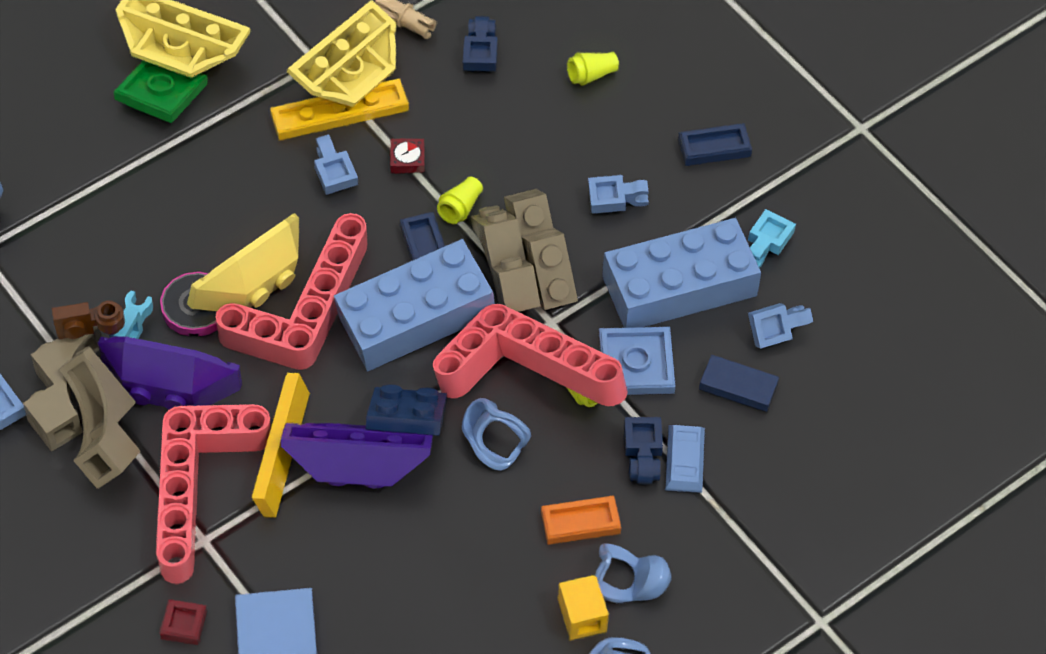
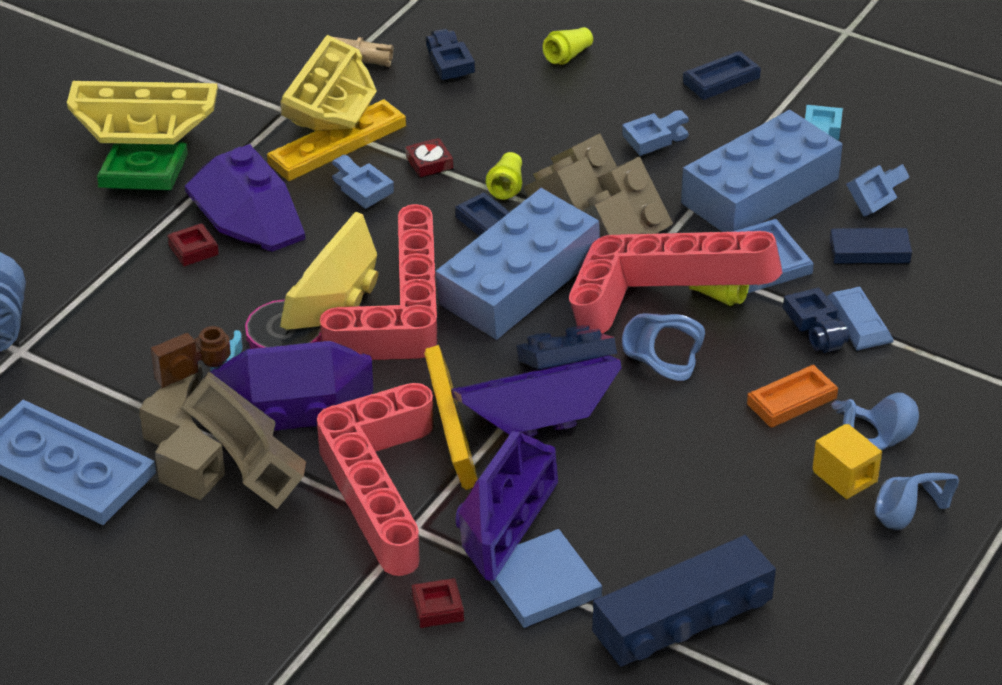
camera: 20 degrees left, 15 degrees down
none -> dark red tile [167,223,219,267]
none -> dark purple wedge [185,144,306,252]
none -> dark purple wedge [455,431,558,581]

